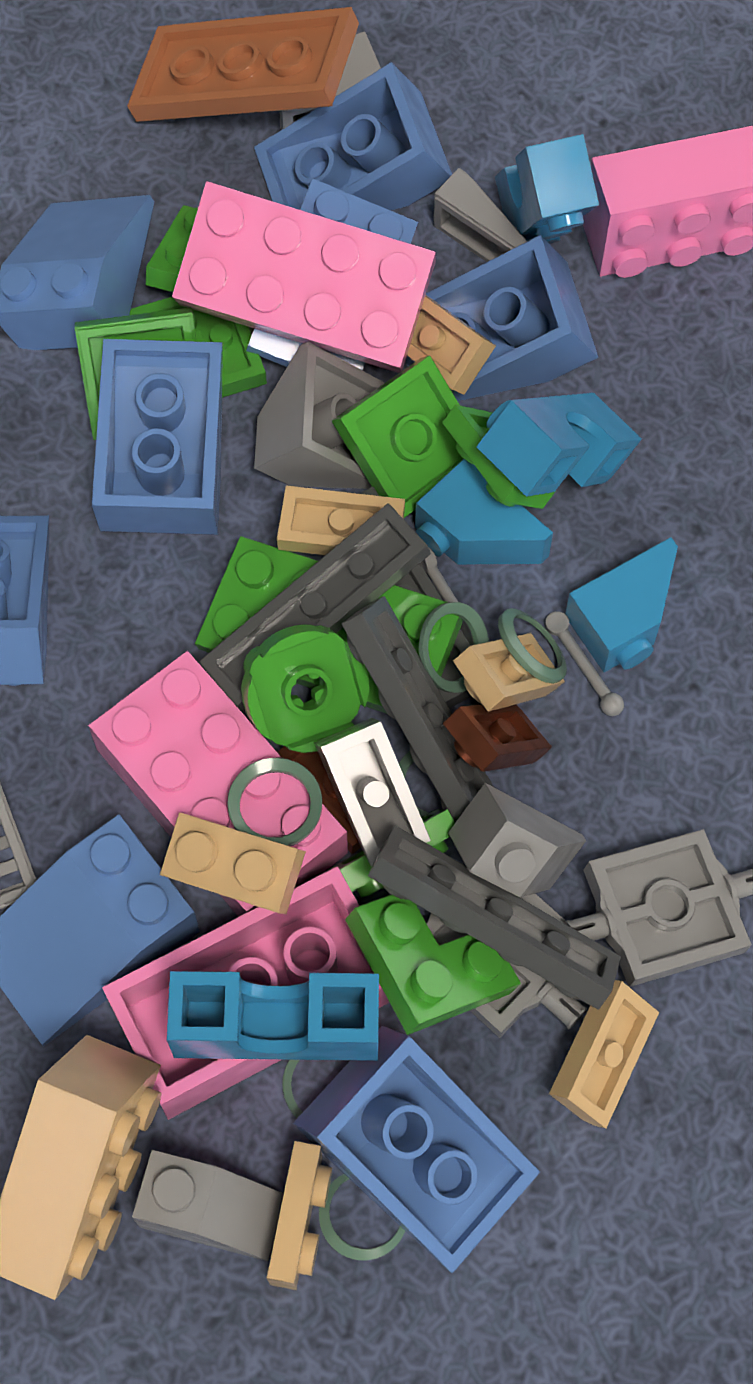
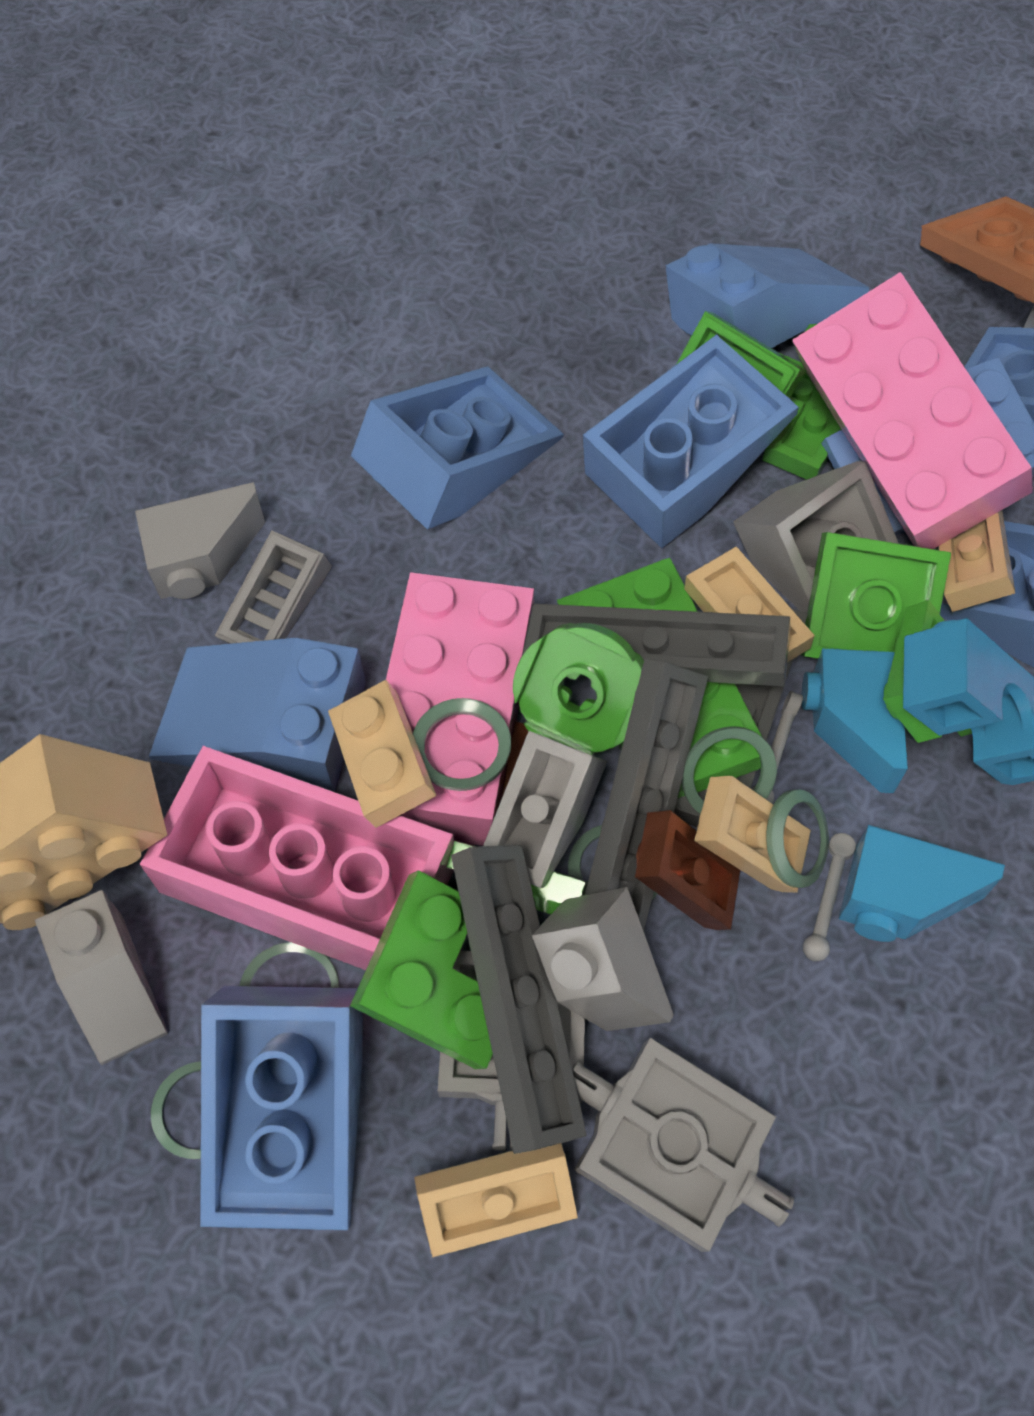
camera: 50 degrees right, 5 degrees down
dark azure arch [167,971,379,1061] -> none
tan plate [267,1141,332,1290] -> none

